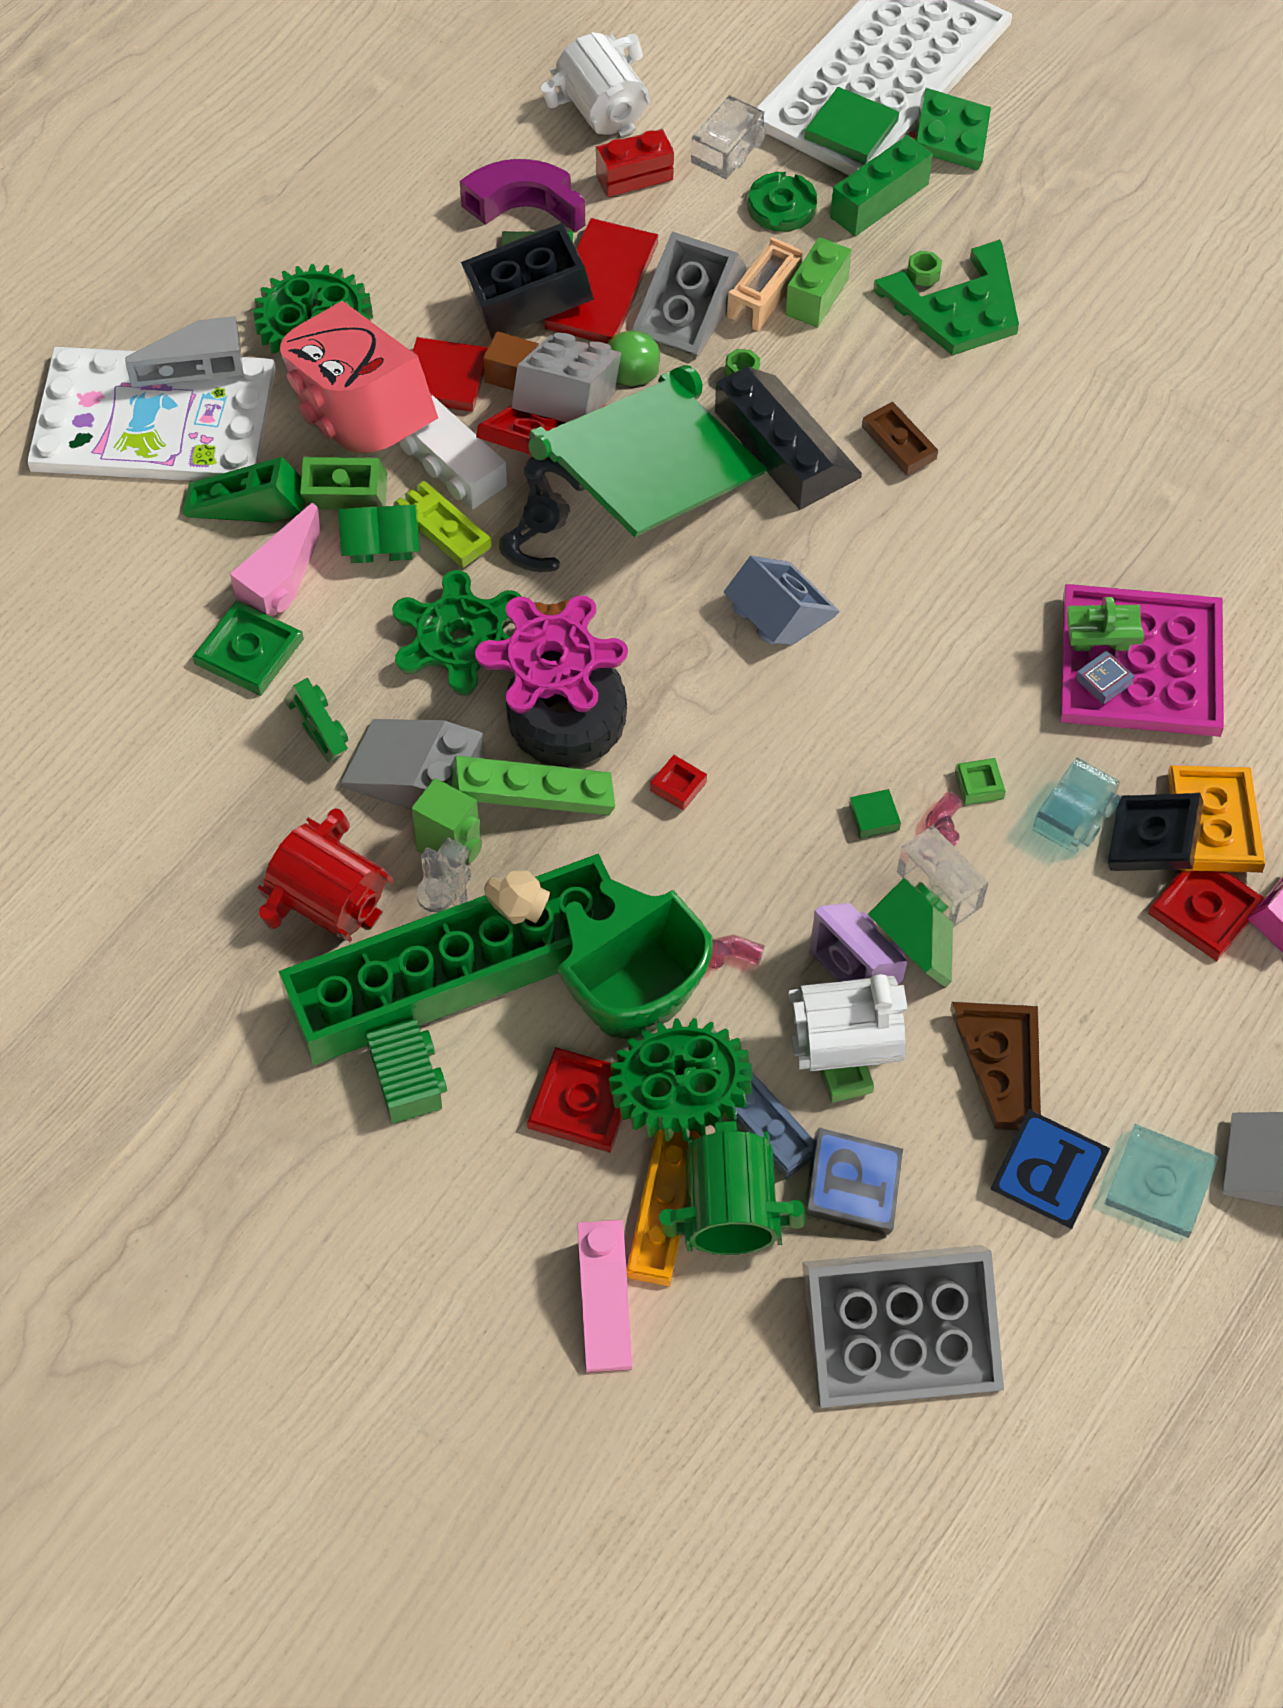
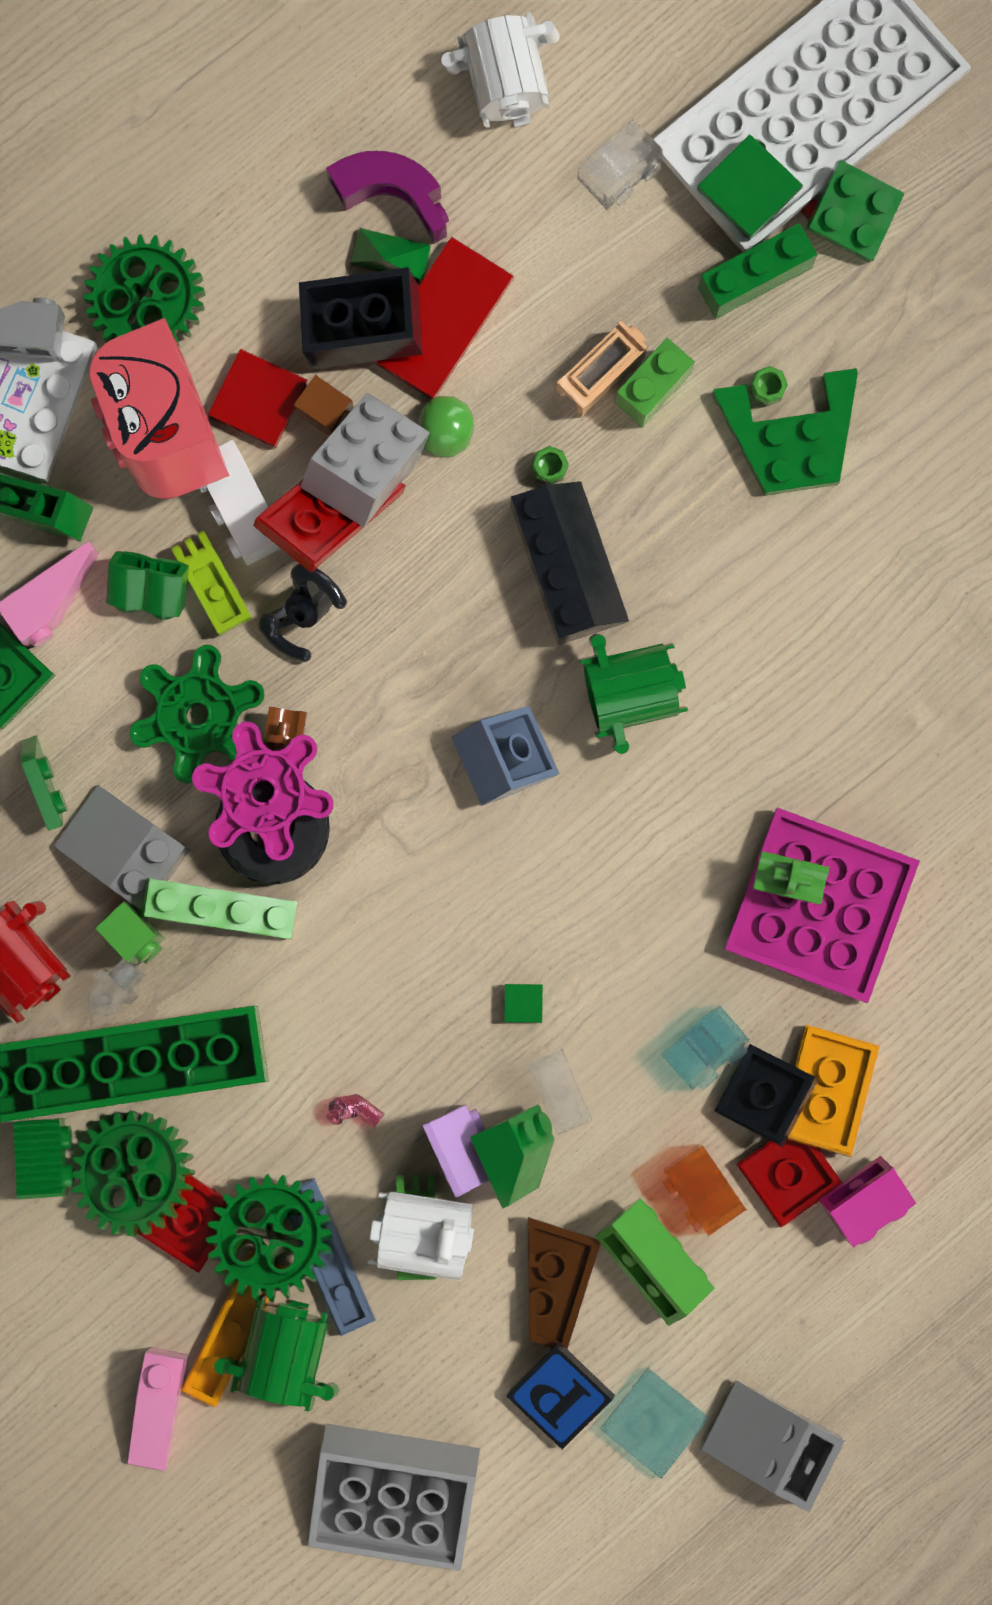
camera: 15 degrees right, 25 degrees up
bright green brick [300,457,388,509] -> none
tan rock [484,871,550,924] -> none
door [528,365,767,538] -> none
green piece [557,879,713,1038] -> none
red brick [596,129,674,197] -> none
light grey slope [632,231,747,356] -> none
red plate [650,754,707,811] -> none
green tile [747,171,817,232] -> none
tile [804,1128,903,1235] -> none
reddish brown plate [862,401,938,476] -> none
clear pink arm [926,792,962,850] -> none
bright green tile [955,758,1006,805] -> none
sand blue tile [1076,650,1135,705] -> none
none -> green gear [71,1110,195,1237]
none -> green container [578,634,688,754]
none -> bright green brick [595,1198,715,1326]
none -> clear orange brick [662,1144,746,1236]

